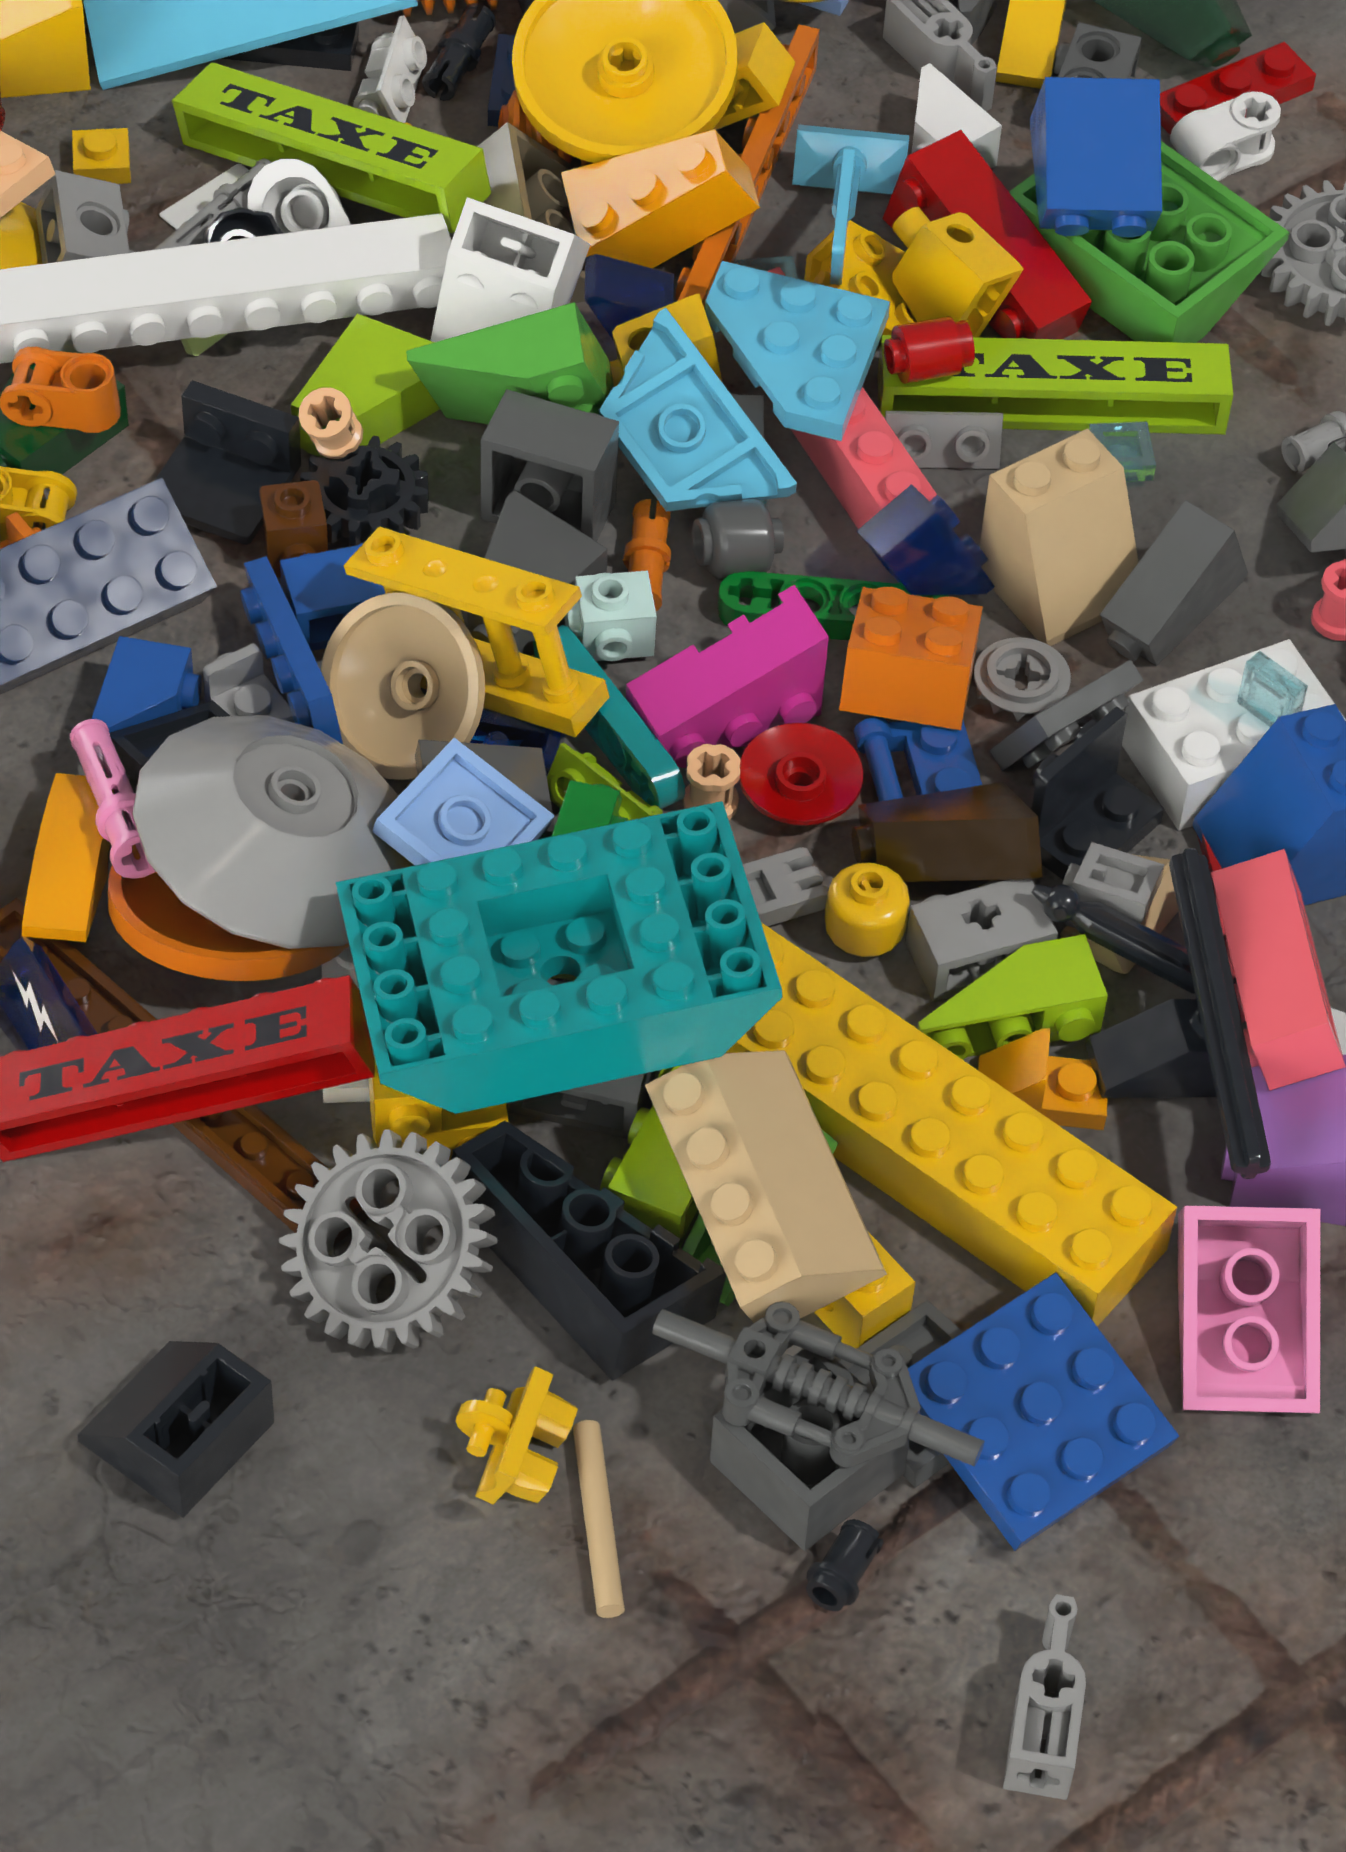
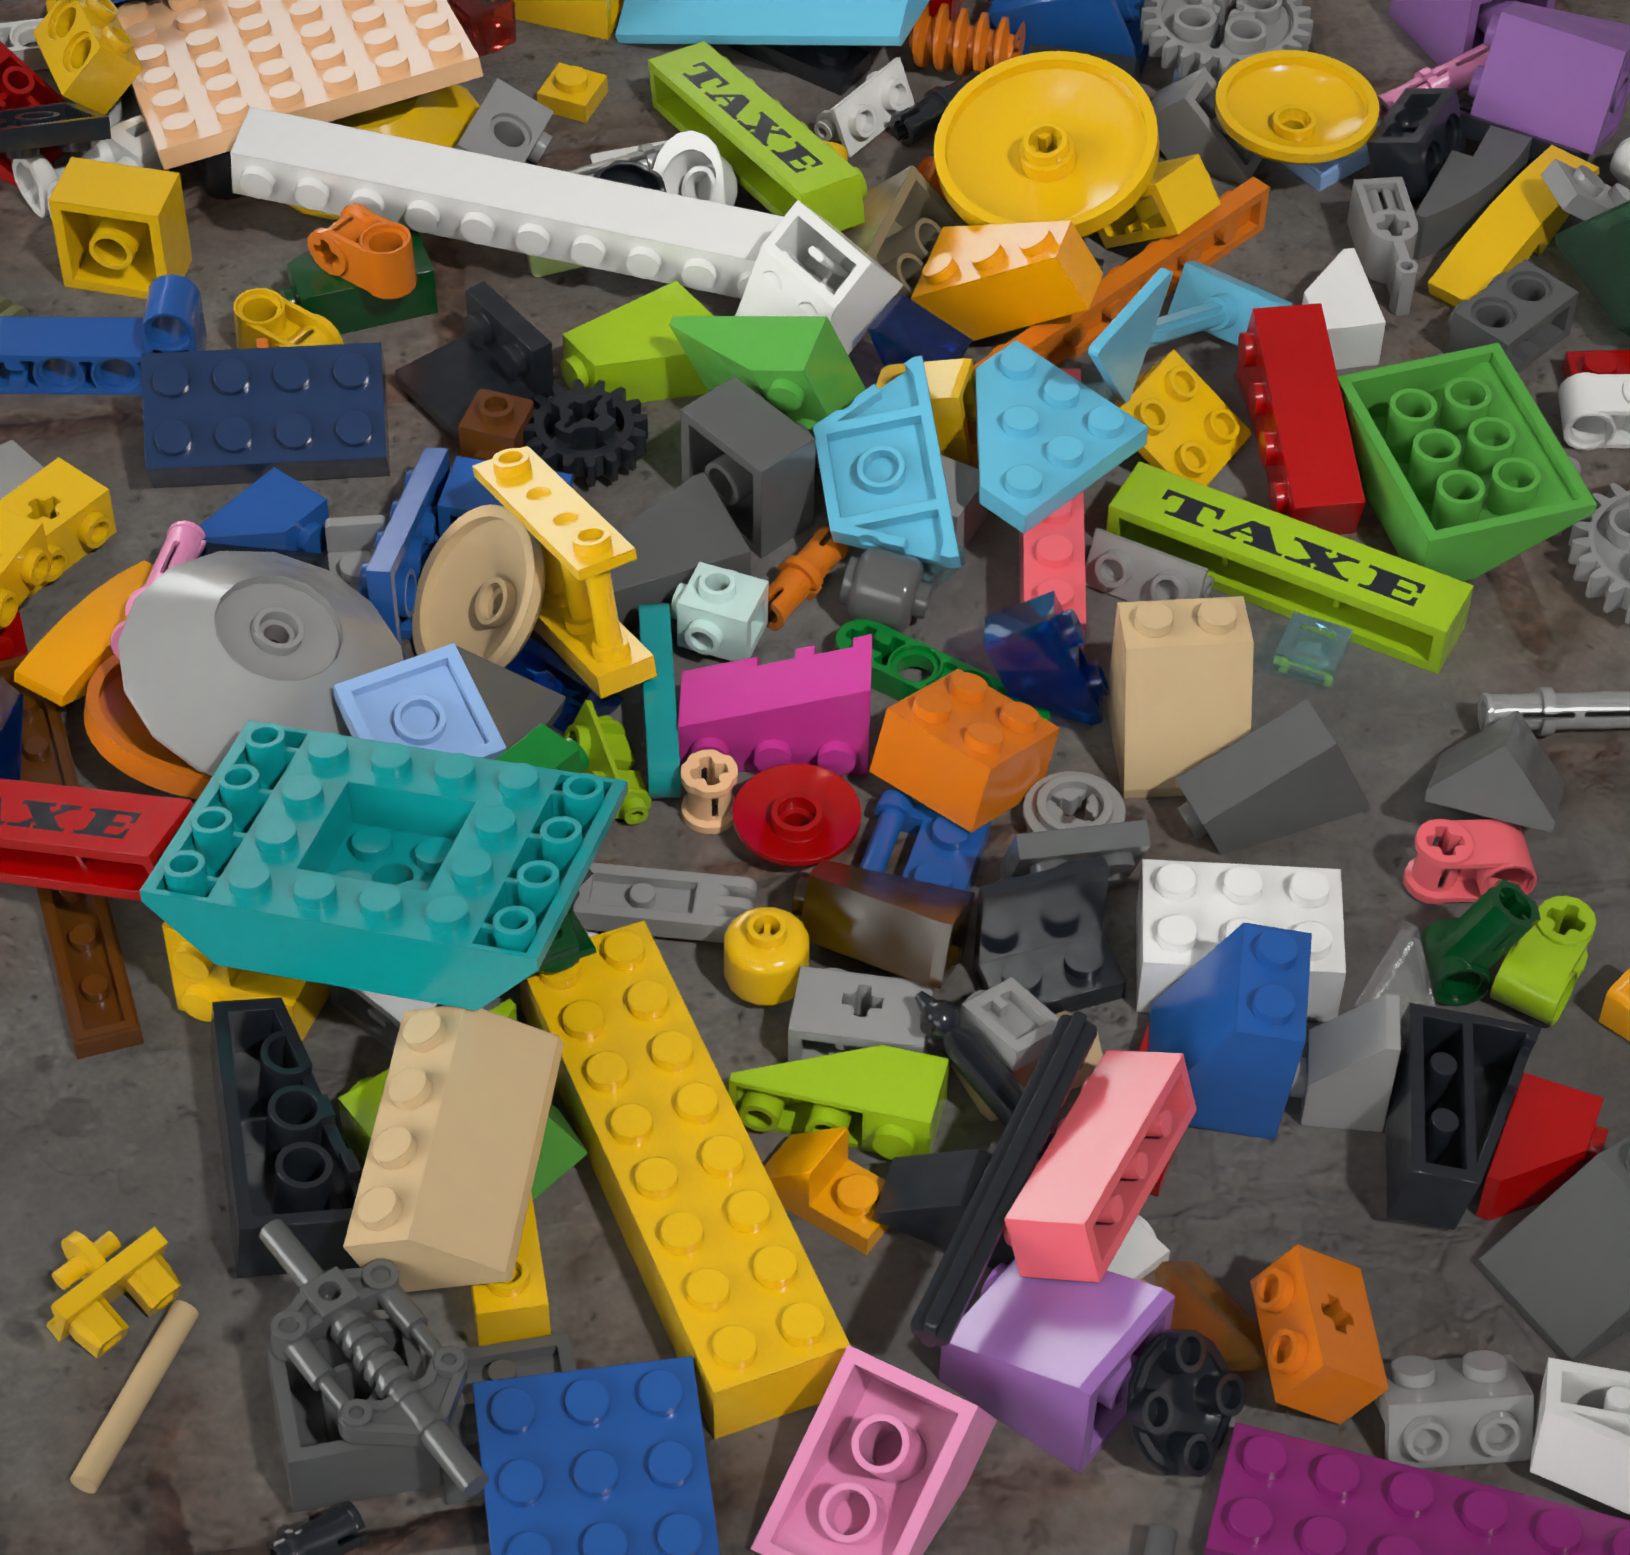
camera: 30 degrees right, 5 degrees down
light grey gear [279,1129,497,1352] -> none
light nougat bush [298,388,363,459] -> none
red brick [884,316,975,384] -> none
yellow torso [892,207,1024,337] -> none
blue slope [1030,77,1162,237] -> none
clear light blue tile [1237,651,1308,727] -> none

